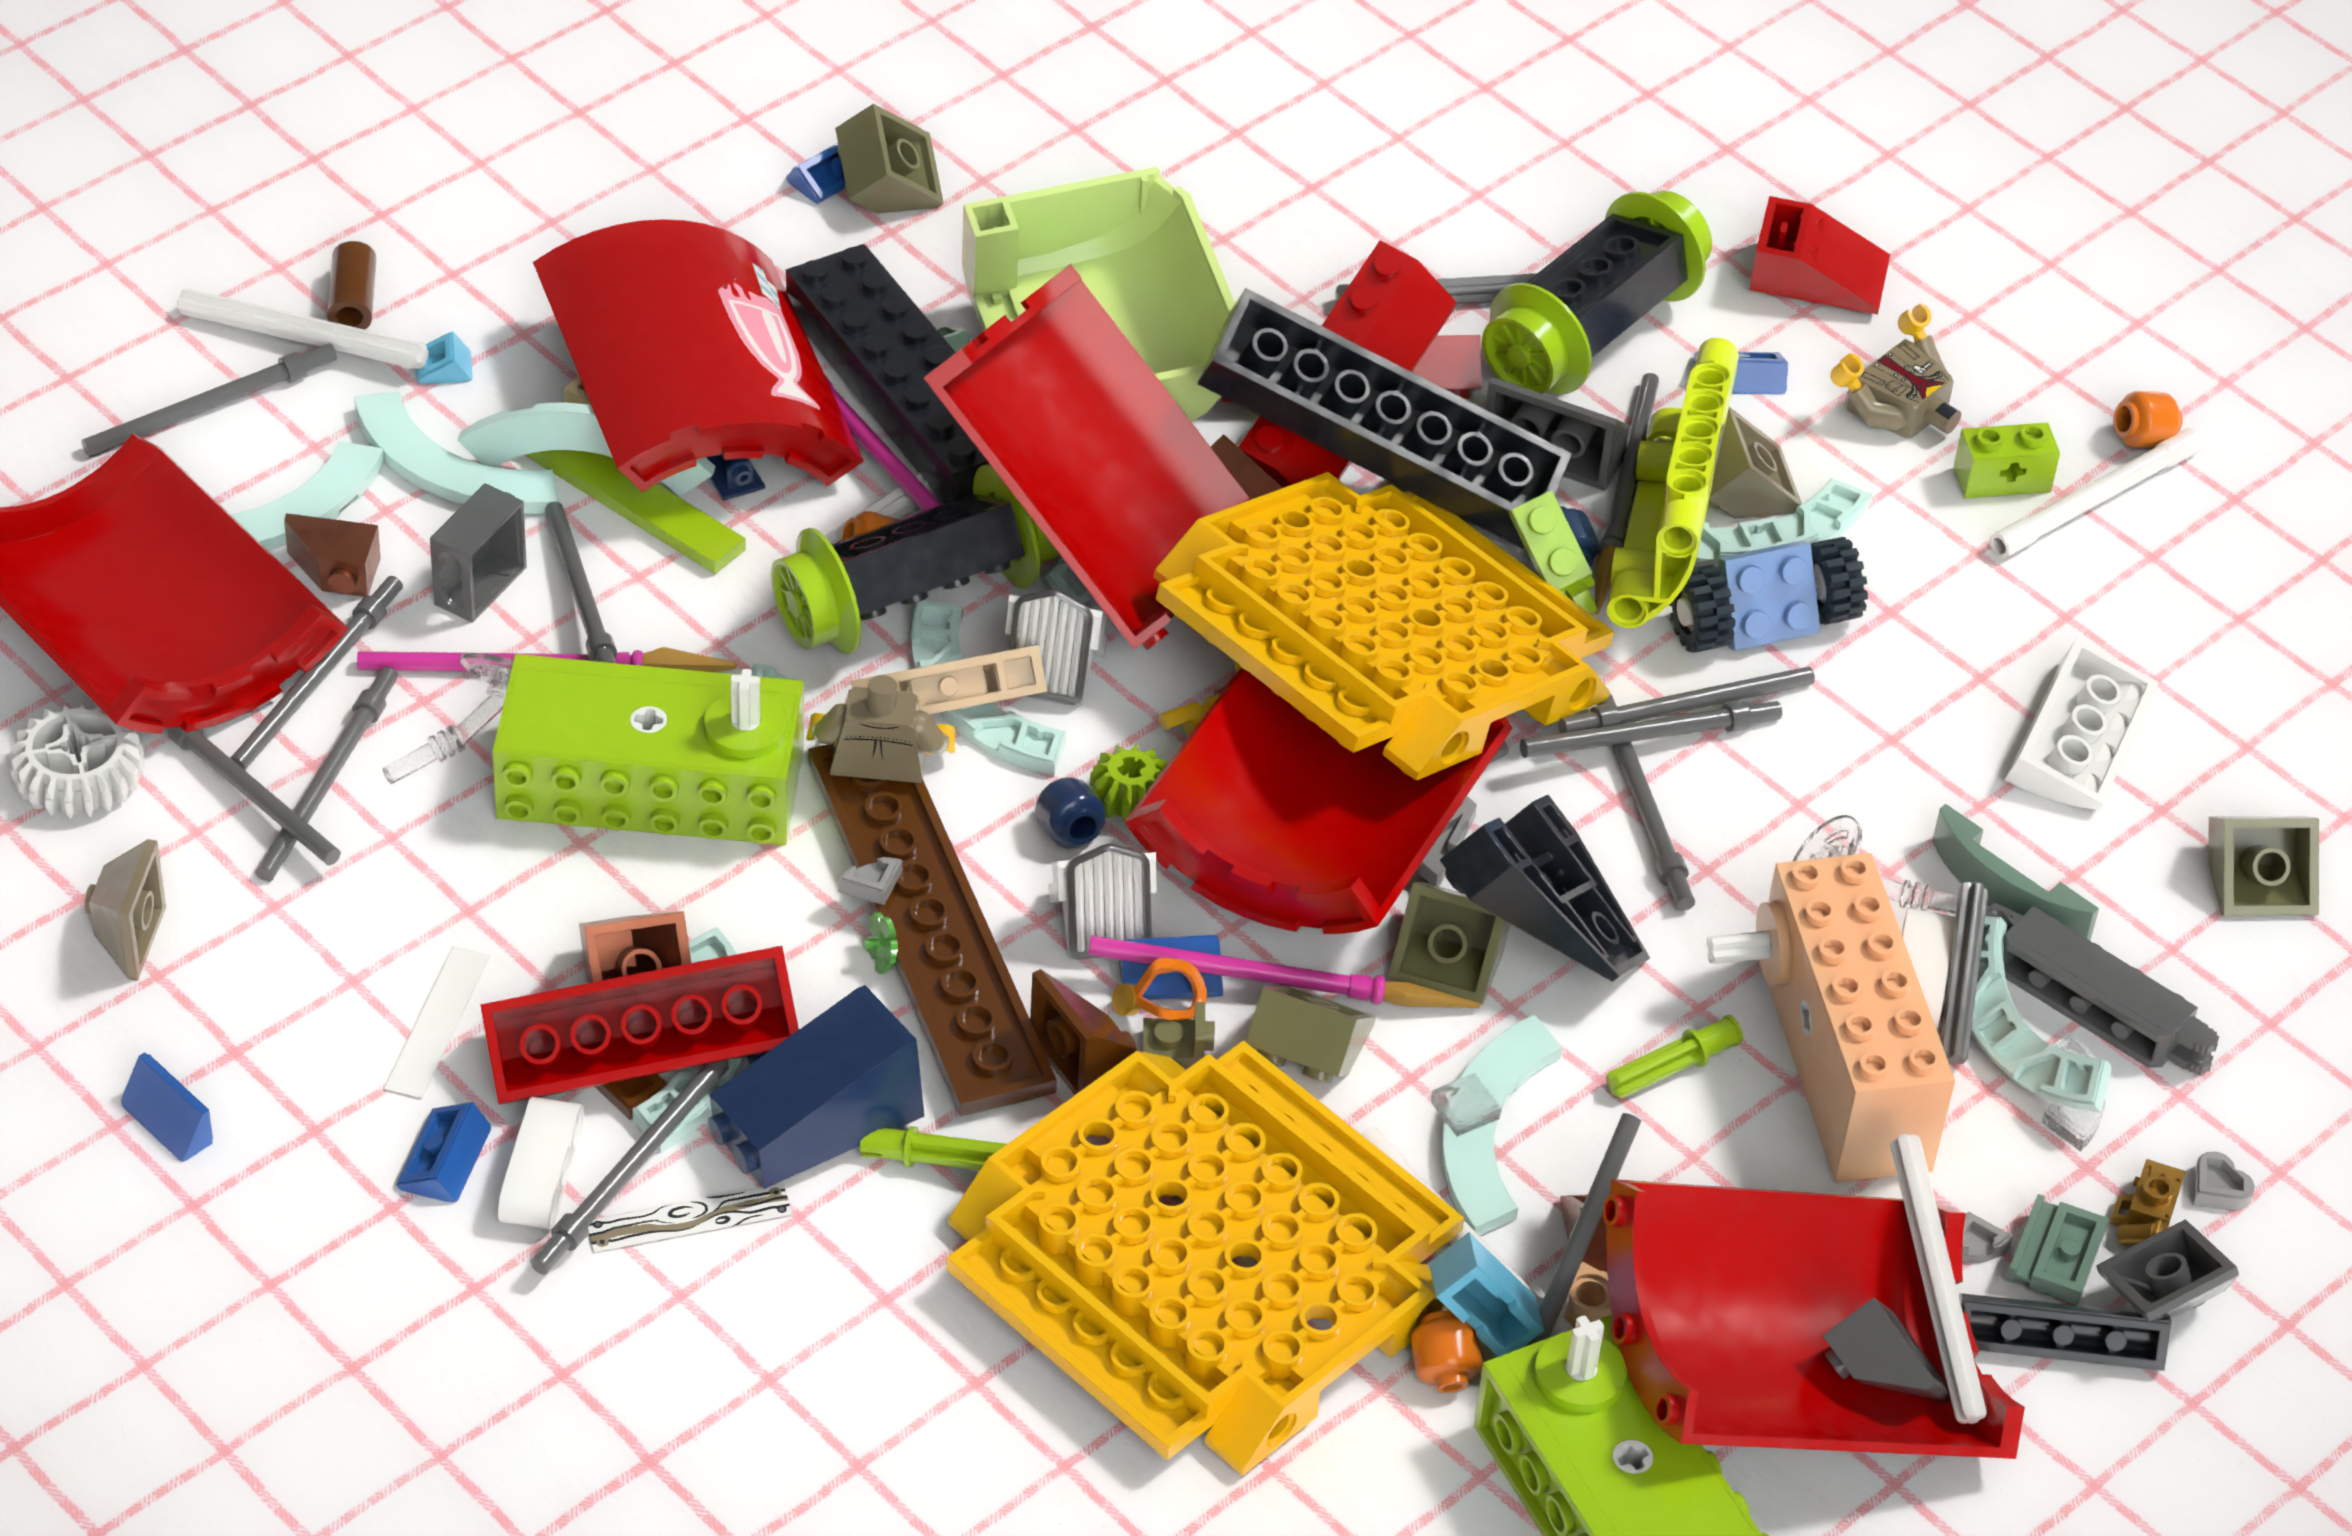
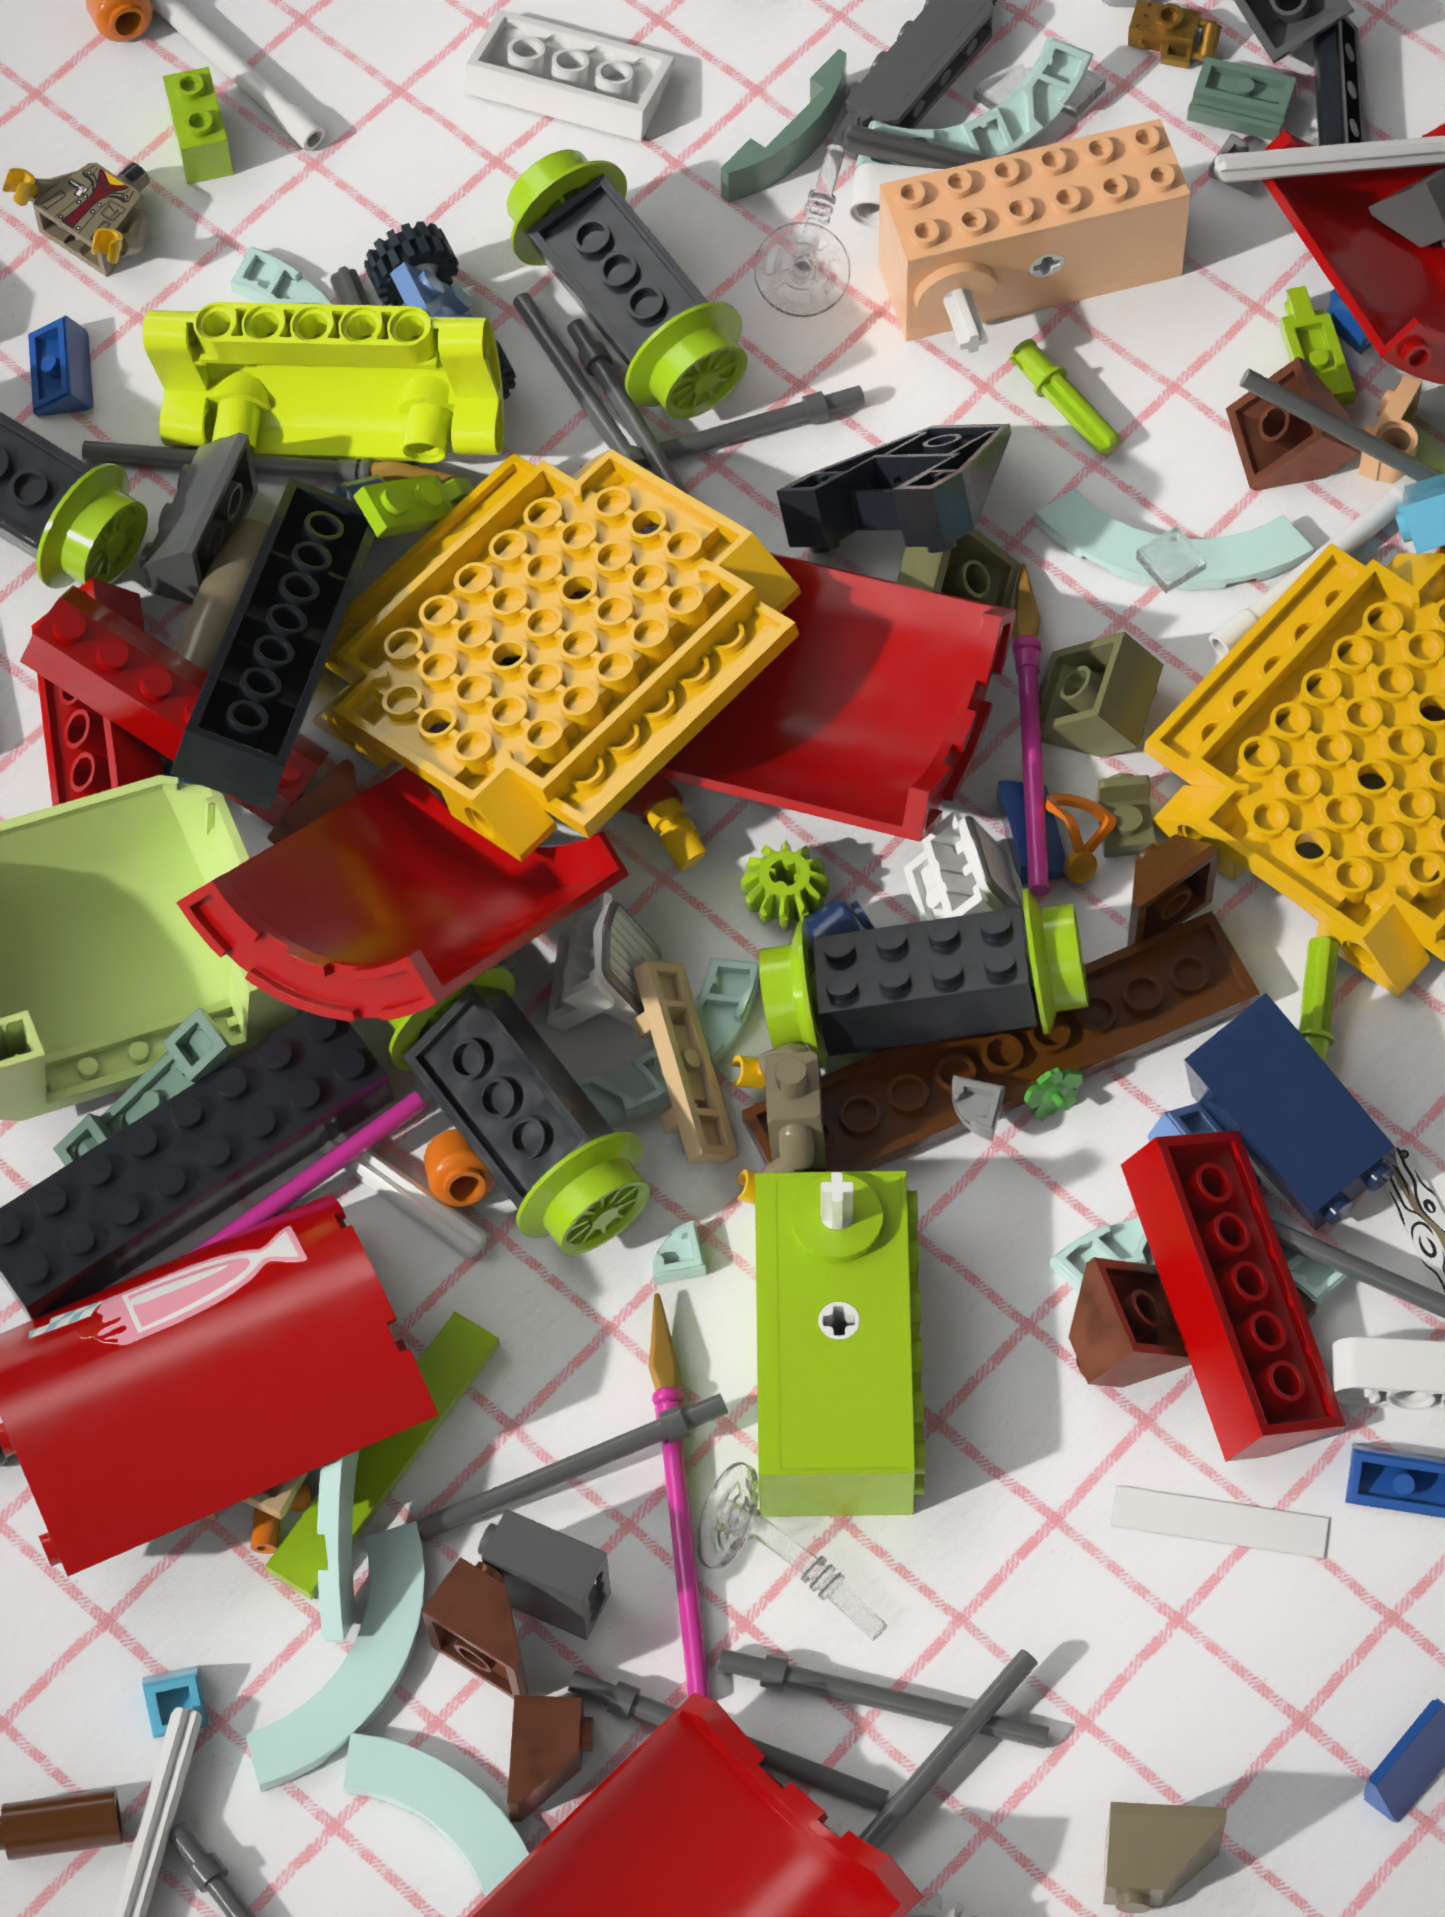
camera: 90 degrees left, 15 degrees up
none -> copper slope [422,1557,529,1699]
none -> brick [507,149,748,419]
none -> black brick [759,888,1089,1068]

